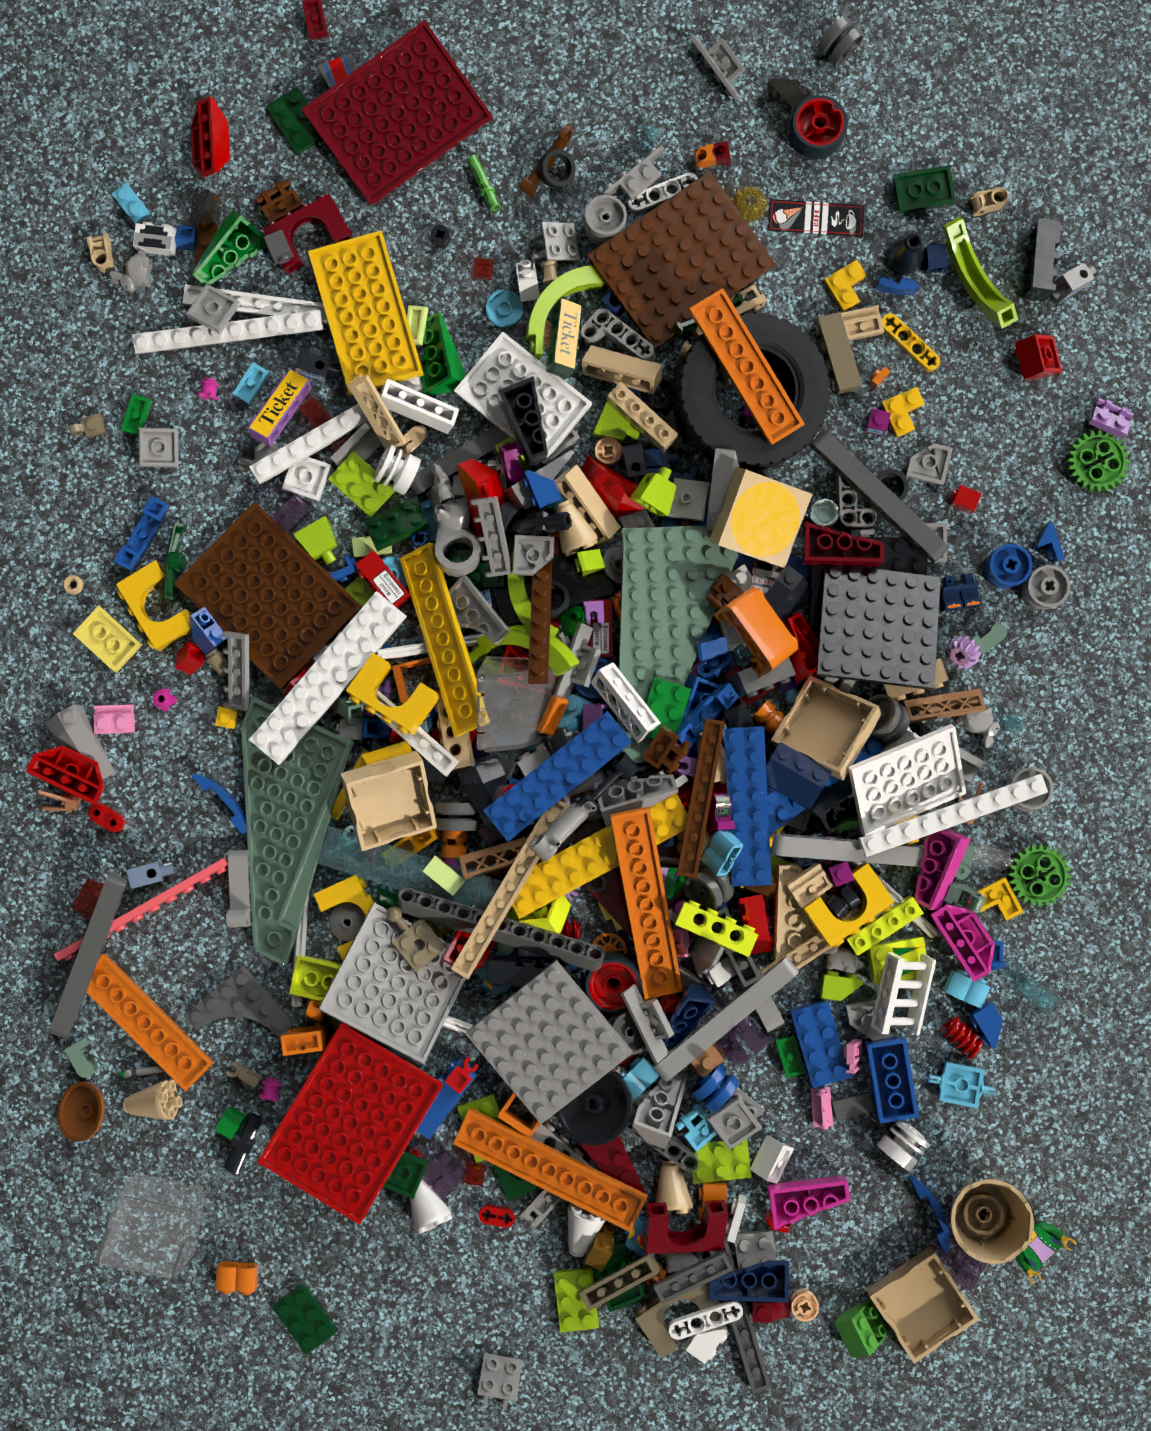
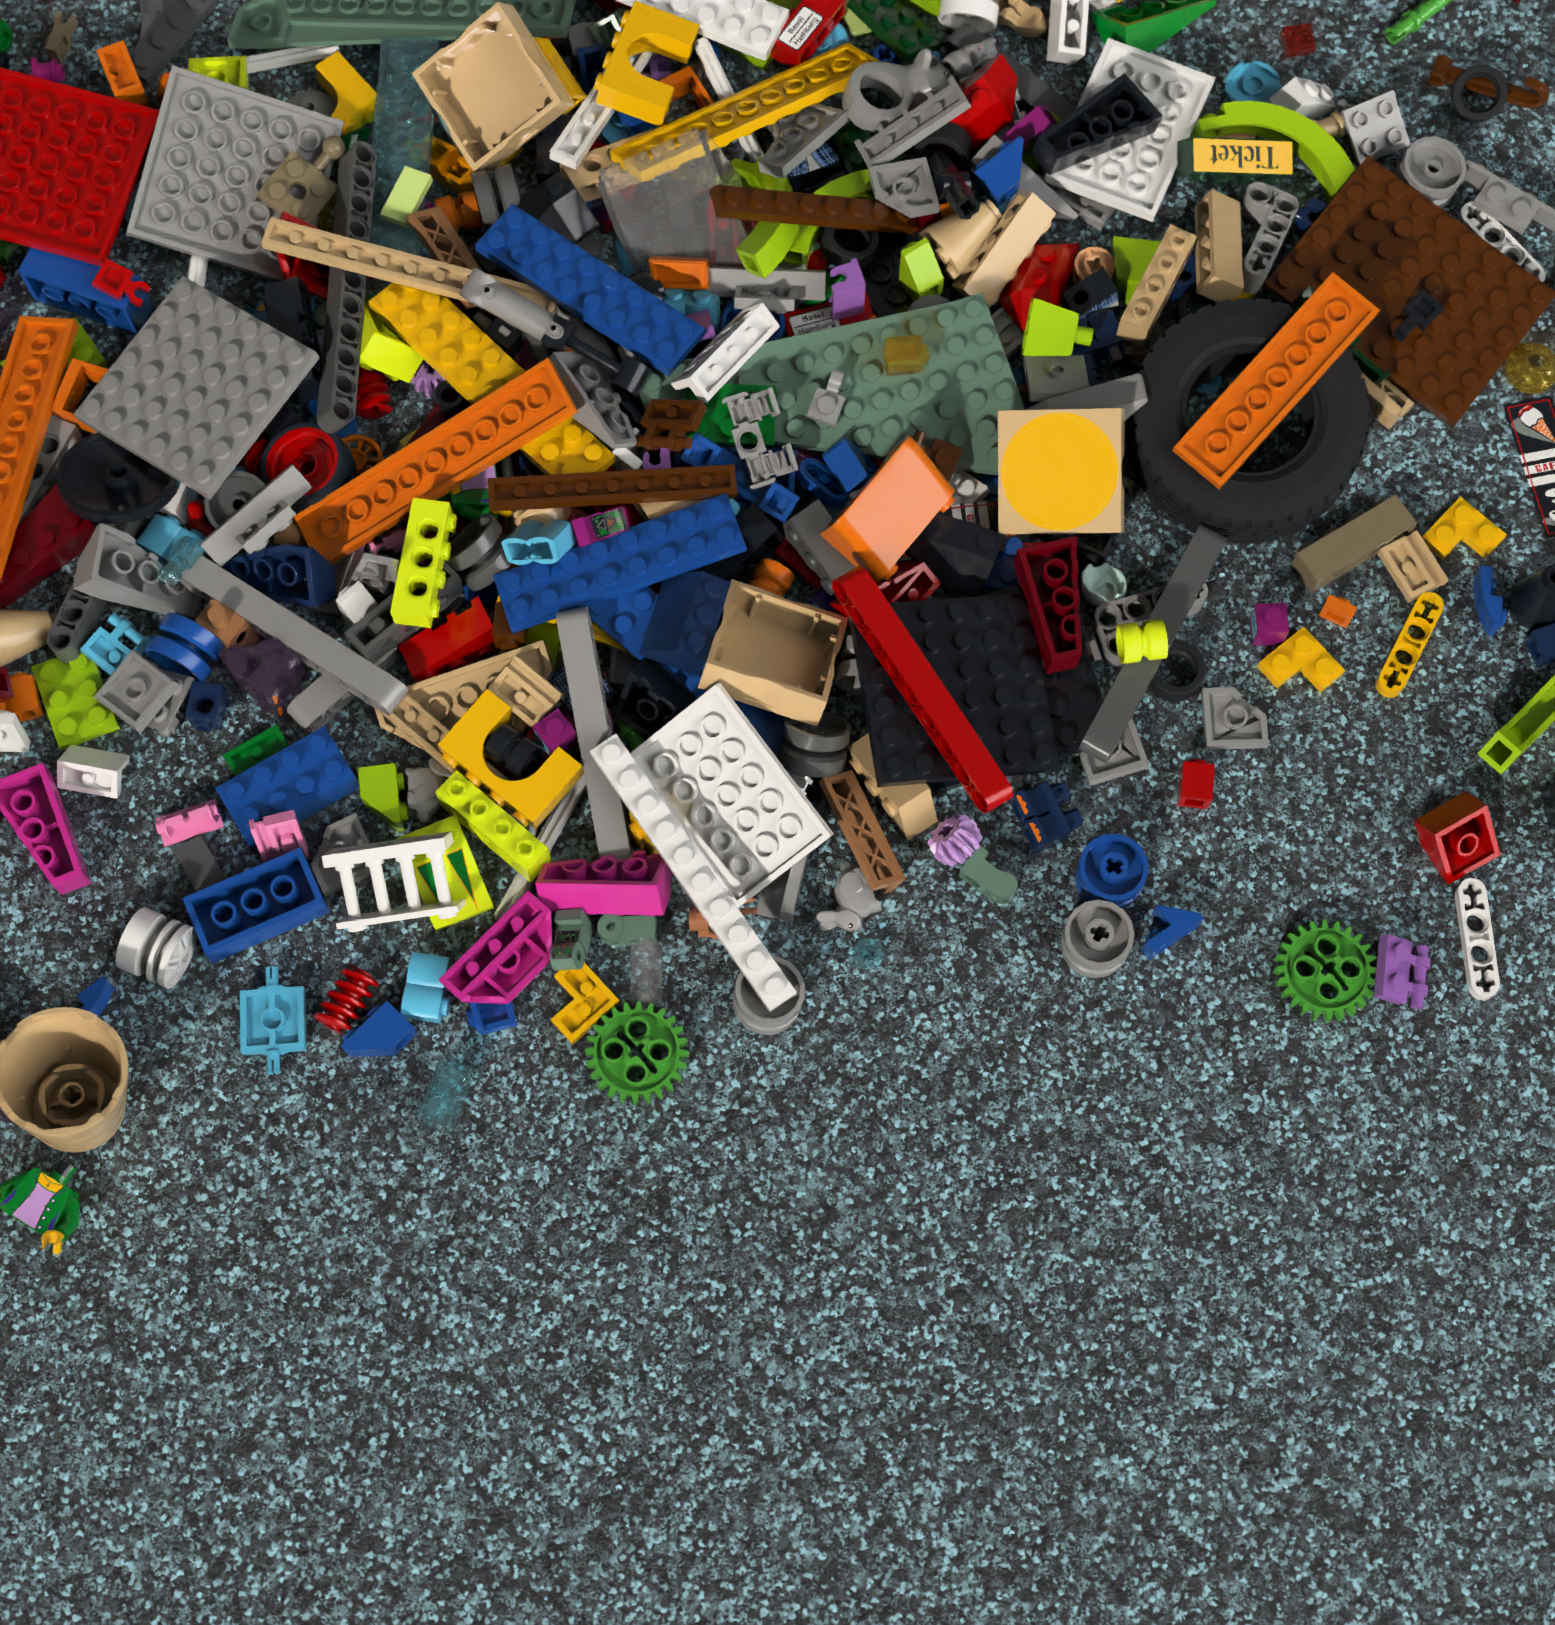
camera: 70 degrees right, 15 degrees down
none -> clear light blue plate [156,536,205,586]
none -> dark blue brick [185,681,229,732]
none -> light grey piece [722,387,799,490]
none -> light grey plate [806,369,846,428]
none -> red beam [832,565,1013,814]
none -> clear yellow brick [882,334,929,376]
none -> neon yellow wheel [1116,619,1168,664]
none -> black plate [1393,288,1445,343]
none -> white beam [1455,878,1500,1001]

